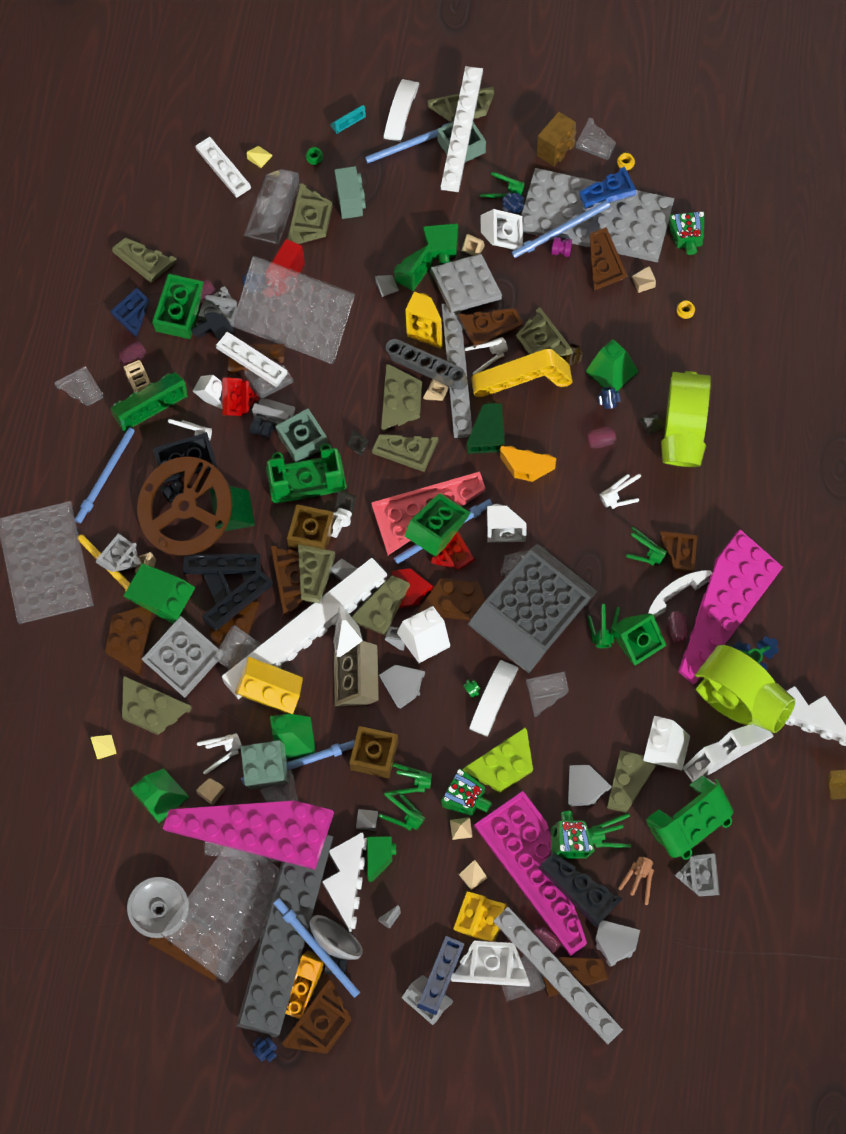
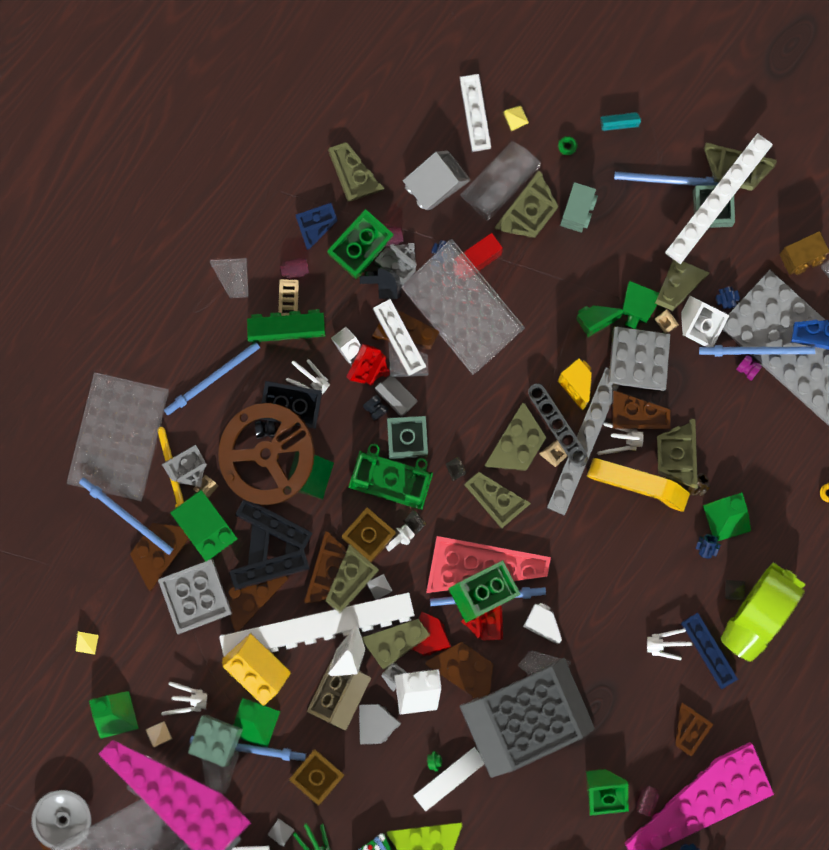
camera: 20 degrees right, 15 degrees up
olive wing [122,676,192,735] -> none
clear wing [214,625,262,669] -> none
light grey slope [375,275,399,297] -> none
white slope [384,79,419,142] -> none
green plant [387,763,432,795] -> none
dark green slope [467,402,505,454] -> none
green plant [480,172,525,198] -> none
light orange slope [500,446,556,482] -> none
clear wing [526,672,569,717] -> none
clear pink brick [587,426,616,449] -> none
green plant [587,604,620,648] -> none
reddish brown wing [589,227,628,291] -> none
green plant [626,527,667,566] -> none
tan slope [632,267,656,293] -> none
white slope [648,570,712,618] -> none
none -> medium blue bar [79,477,174,555]
none -> light grey slope [403,151,470,210]
none -> olive wing [655,259,709,311]
none -> dark blue plate [681,613,738,689]

